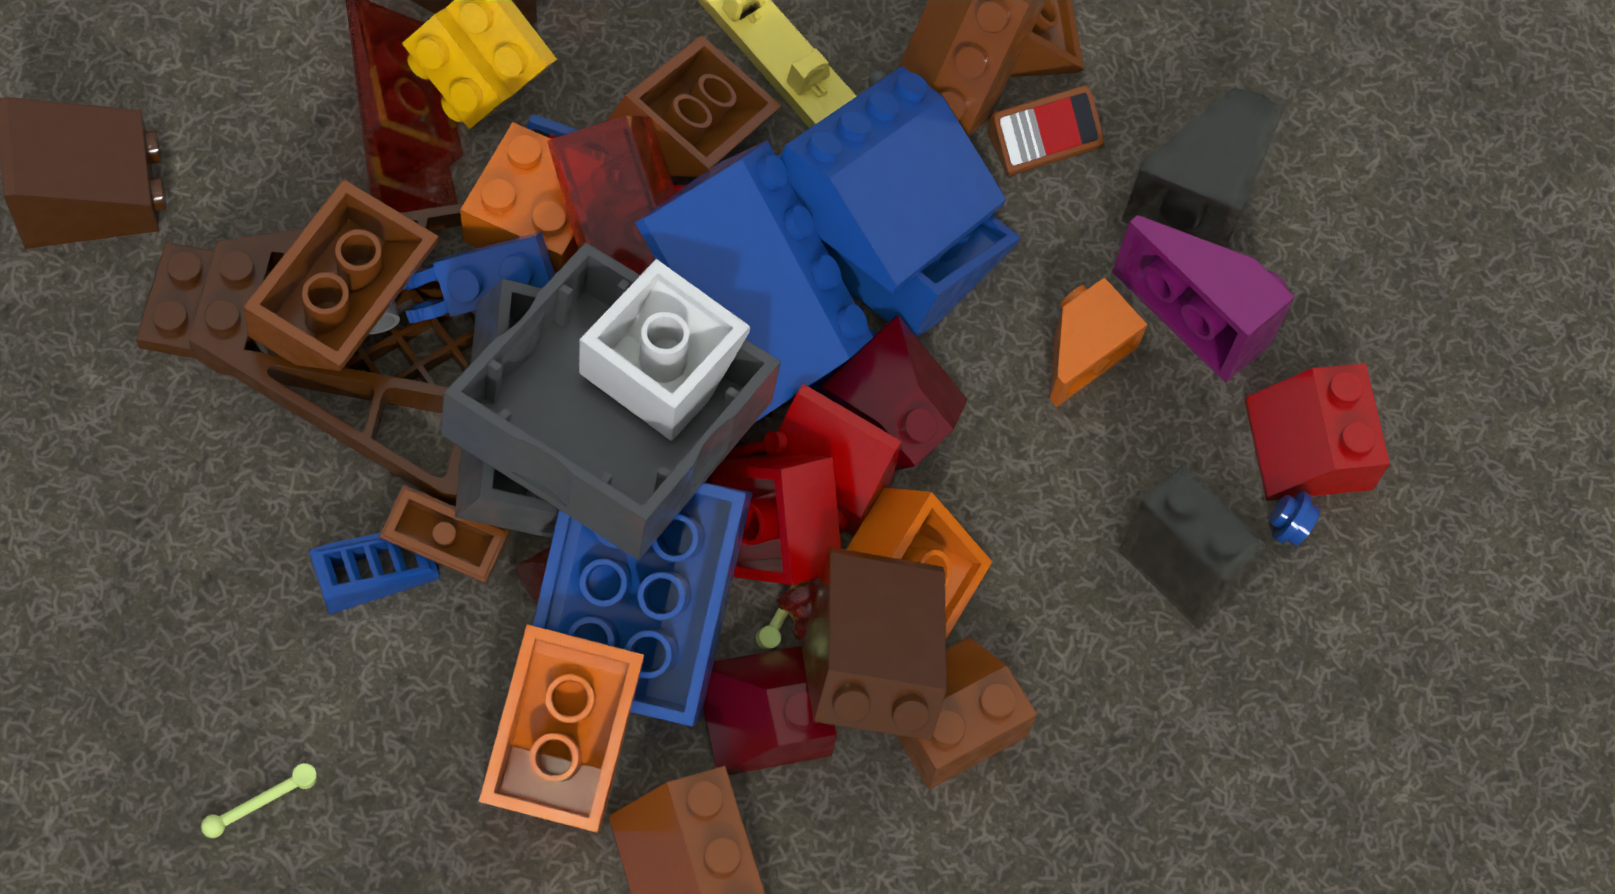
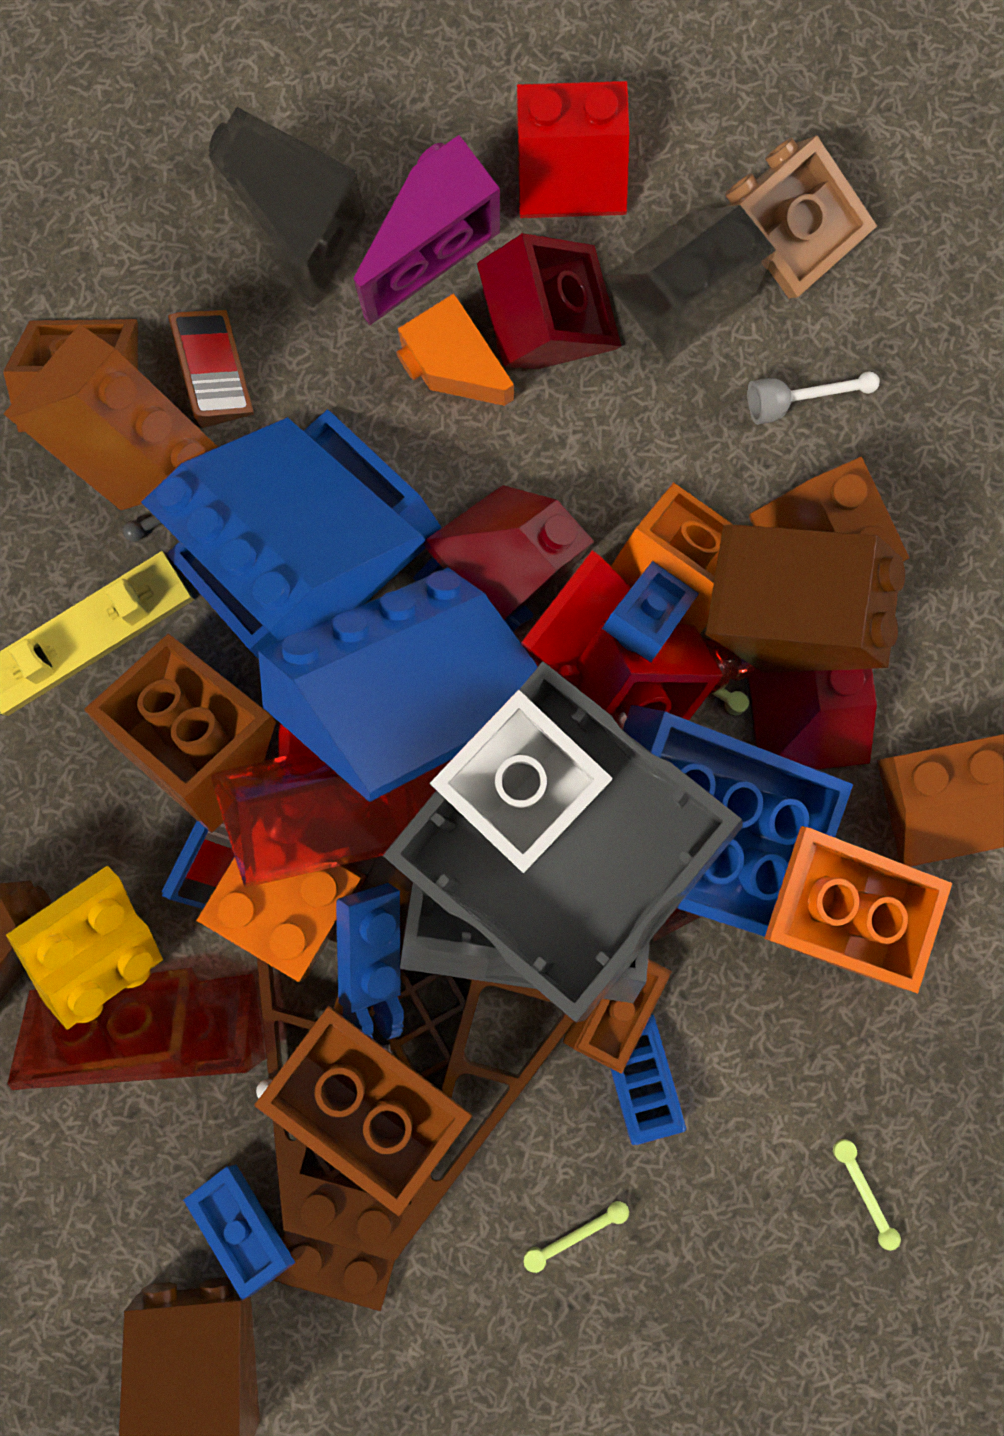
camera: 75 degrees left, 20 degrees up
blue plate [1269,491,1320,546] -> none
none -> blue plate [183,1164,296,1300]
none -> dark red slope [477,233,622,369]
none -> yellowish green hinge [524,1201,629,1273]
none -> blue plate [602,561,699,663]
none -> medium nougat plate [719,135,877,299]
none -> hinge [747,371,880,425]

